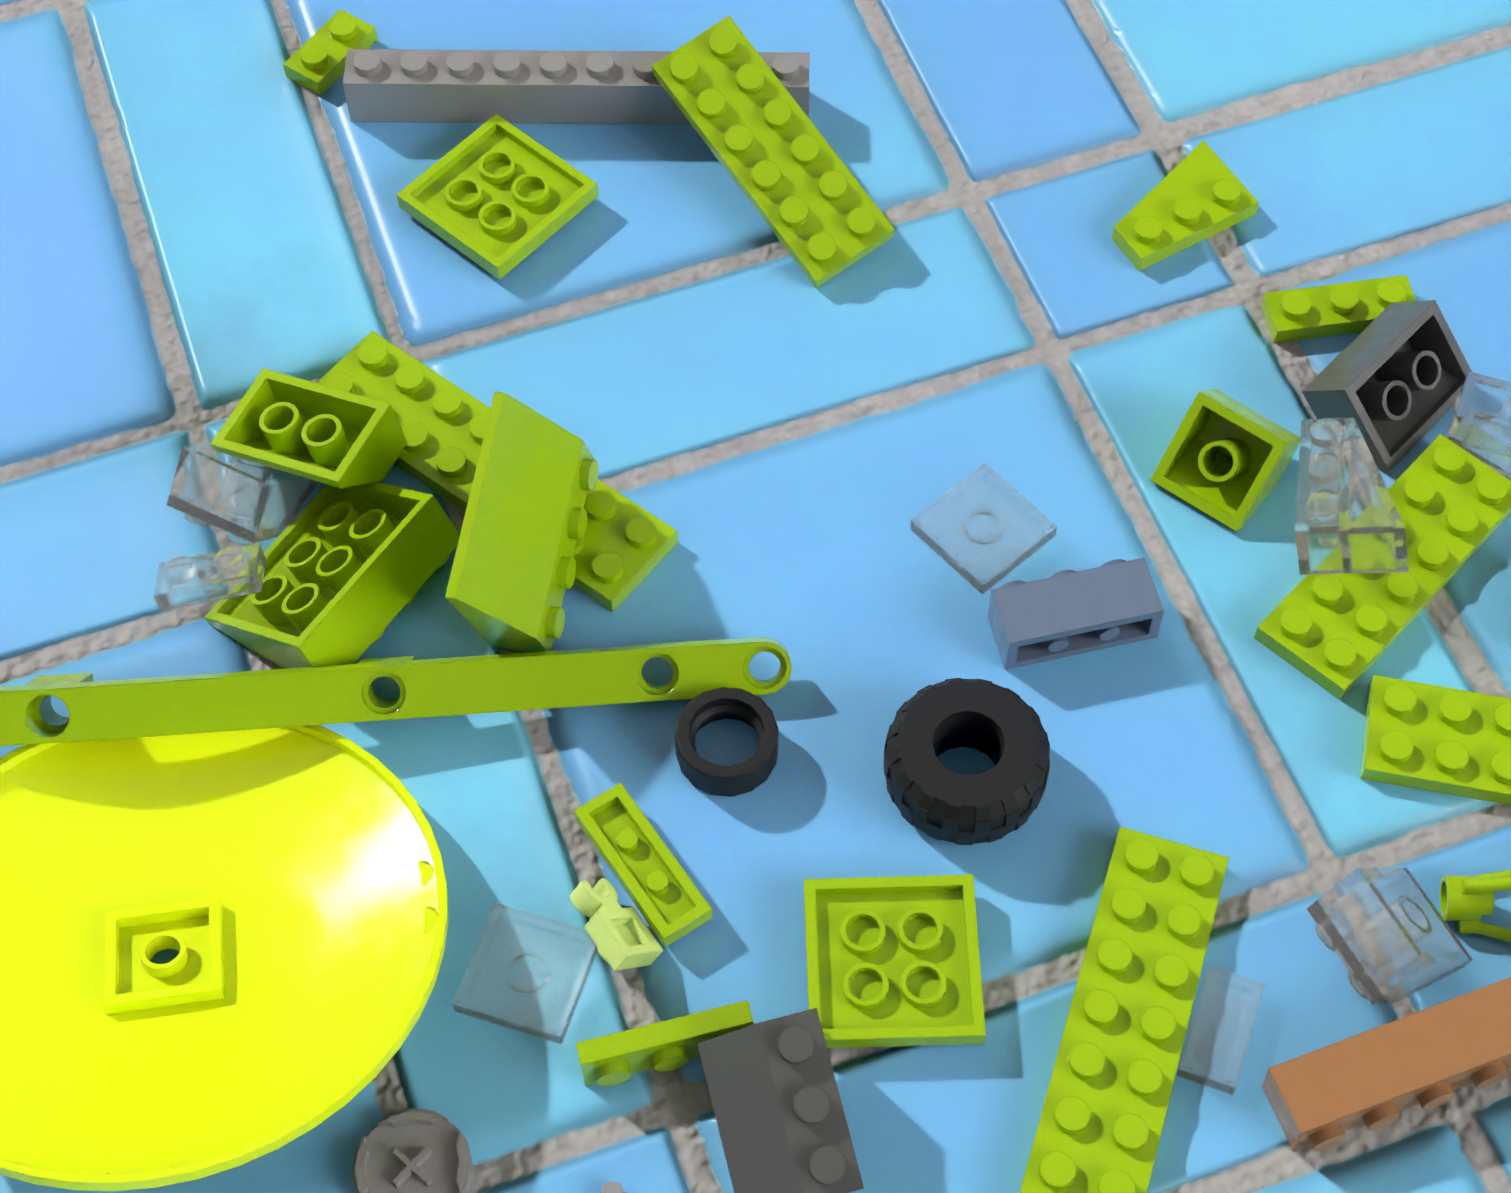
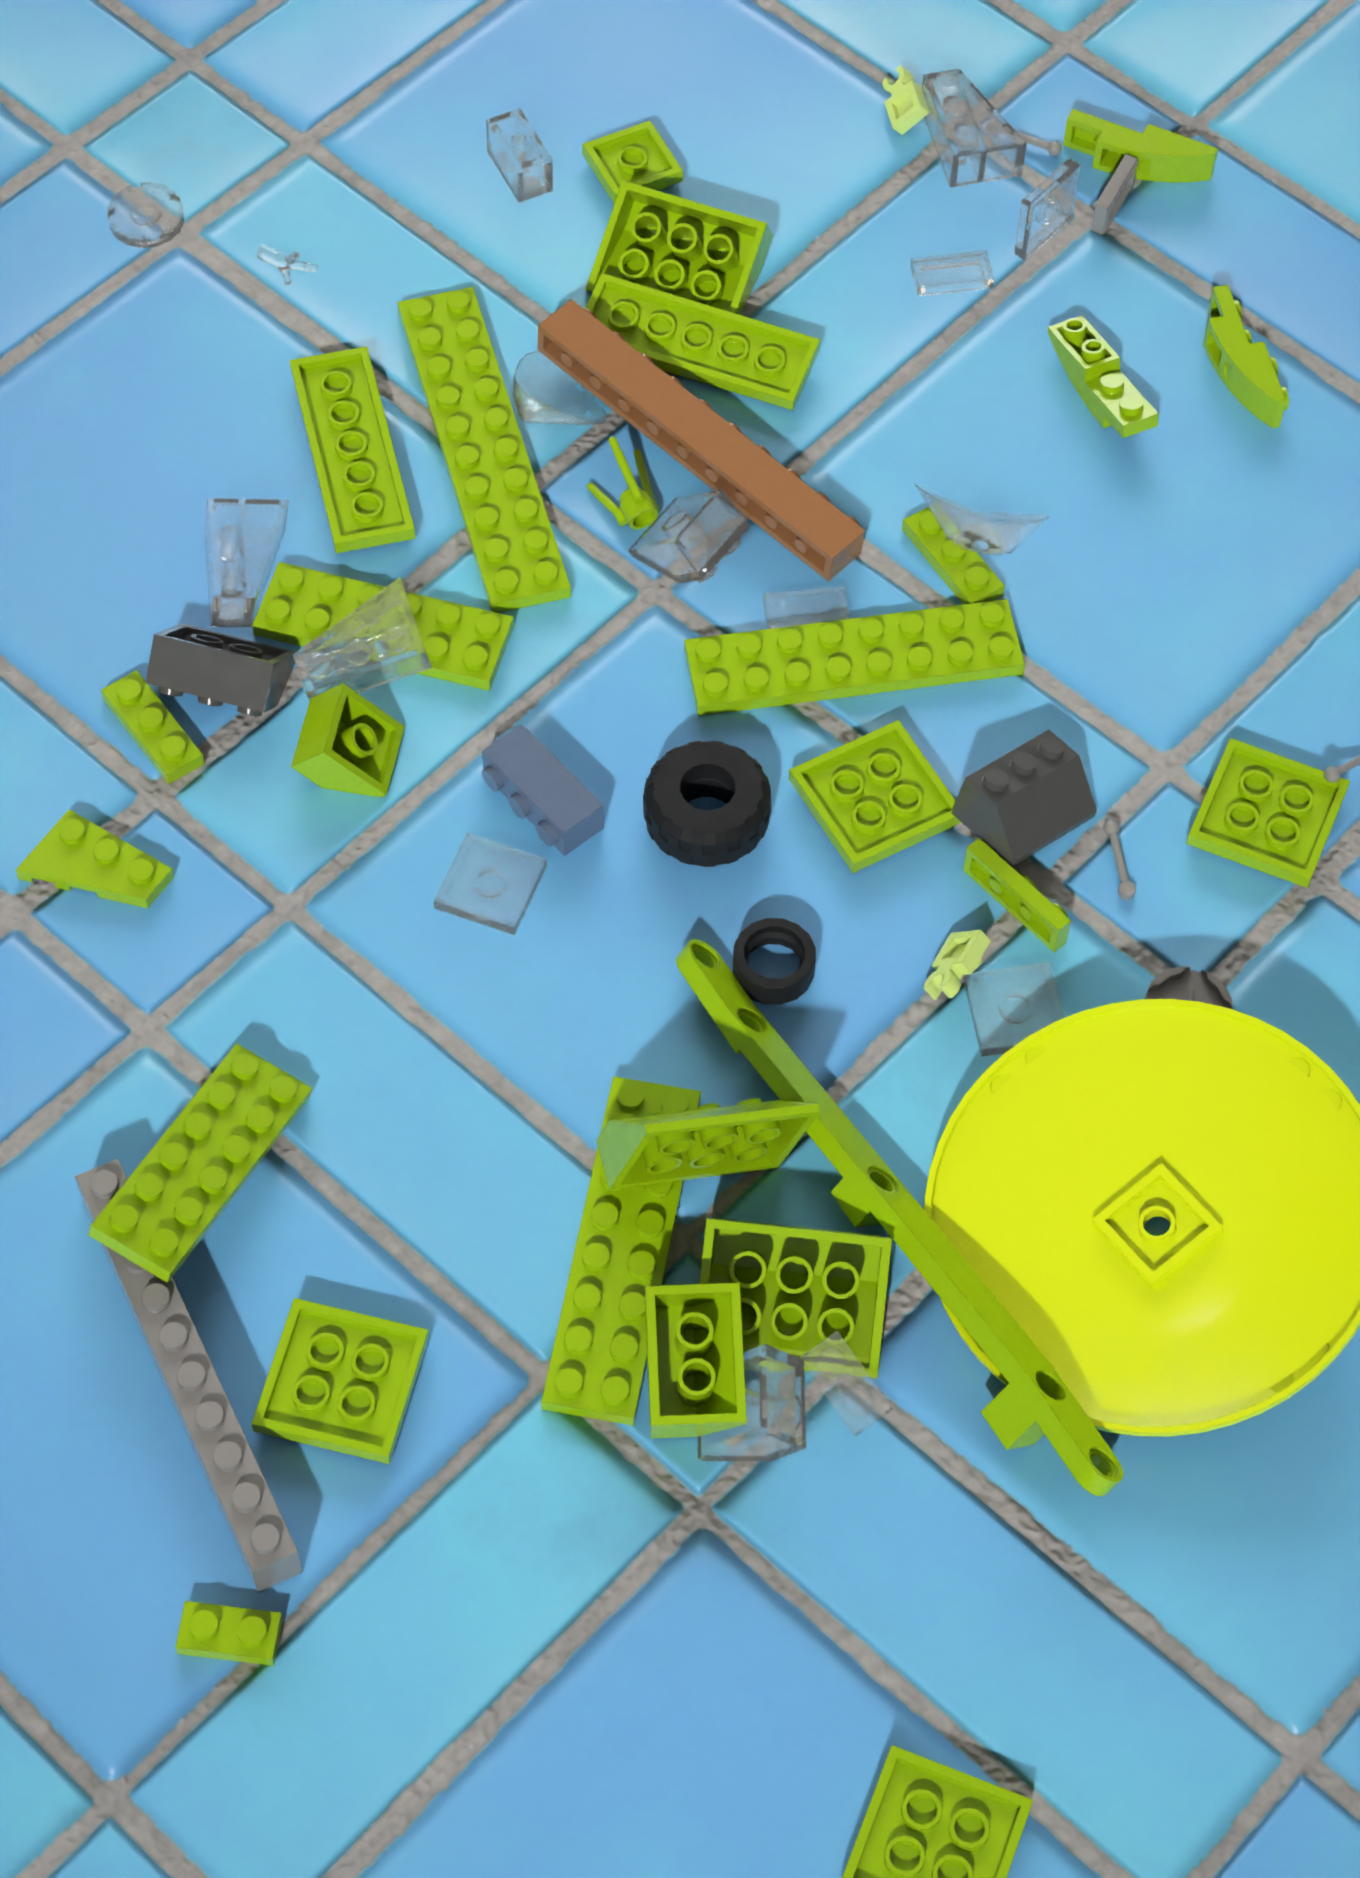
camera: 120 degrees left, 0 degrees up
lime plate [574,783,713,948] -> none

